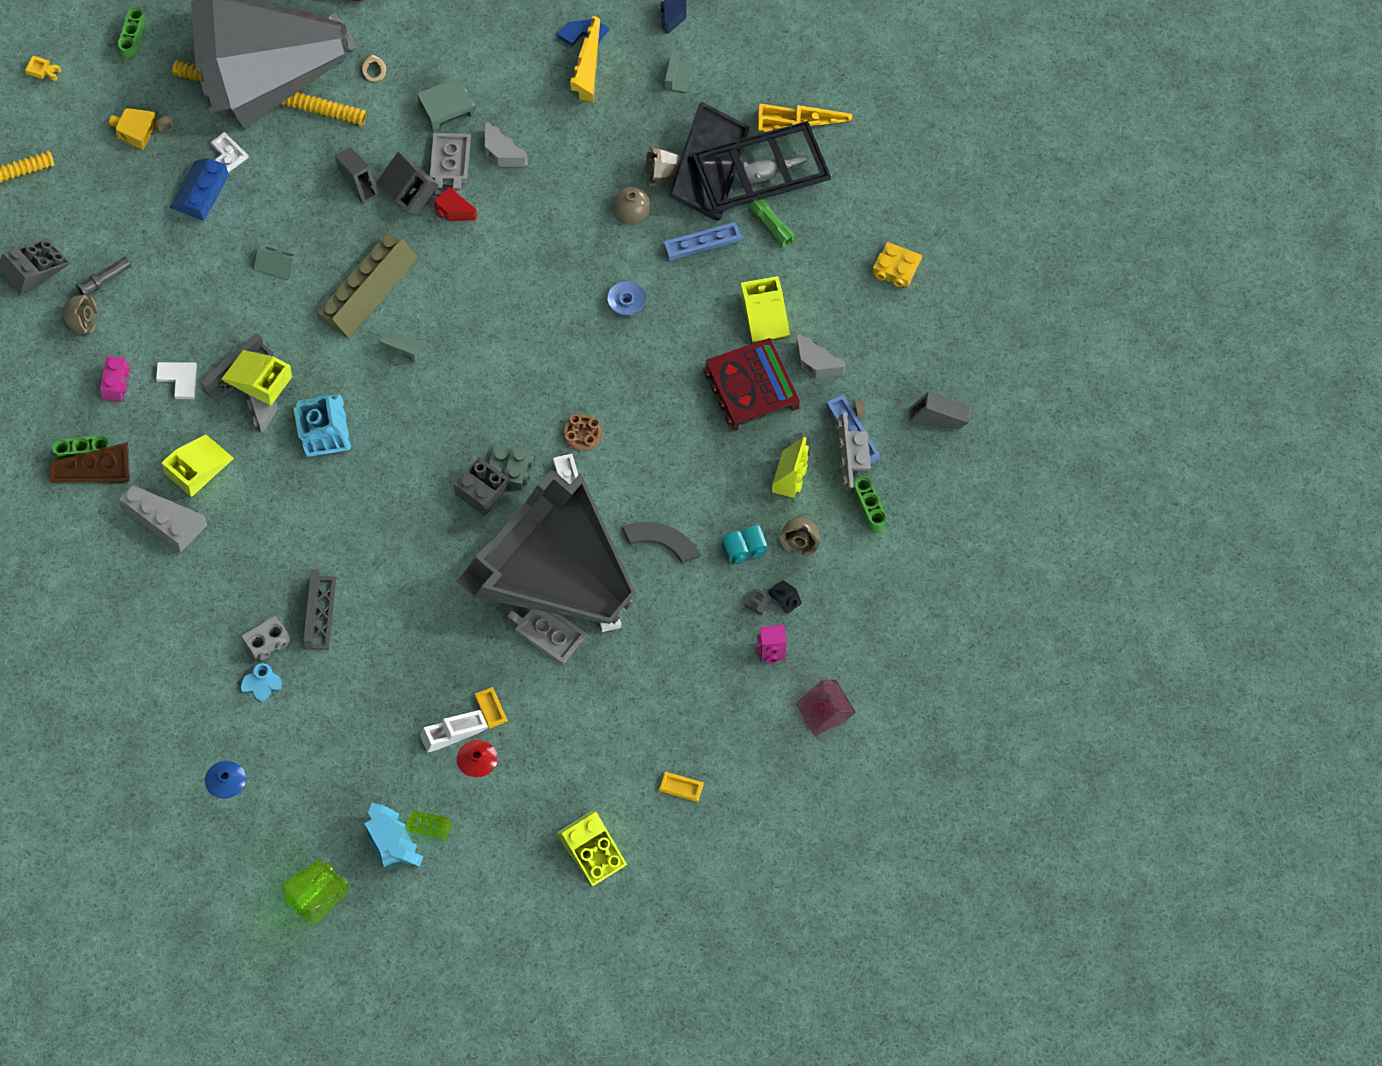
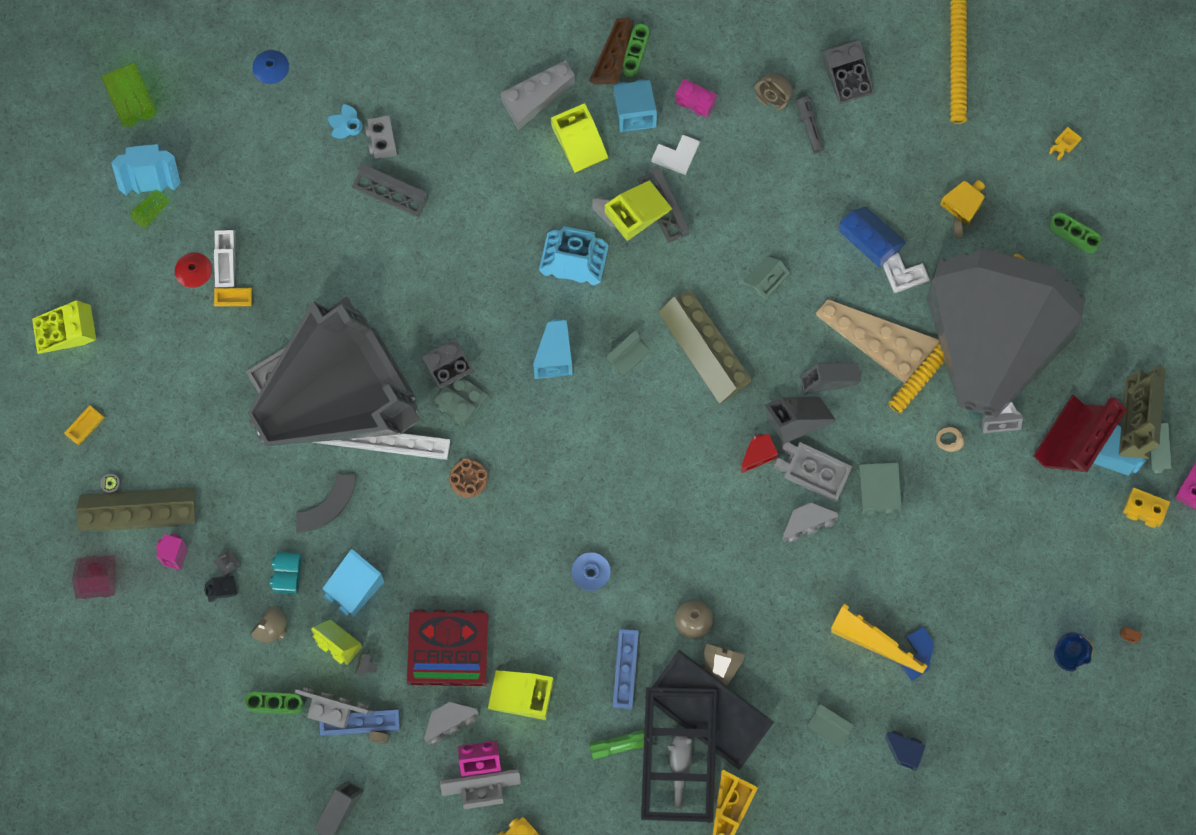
camera: 115 degrees right, 10 degrees up
none -> olive slope [76,487,196,531]
none -> tile [100,474,121,493]
none -> medium azure slope [322,549,384,617]
none -> light grey bracket [440,769,521,809]
none -> dark pink brick [458,741,501,776]
none -> medium azure slope [533,319,573,379]
none -> medium azure slope [613,79,657,132]
none -> tan wing [816,300,940,383]

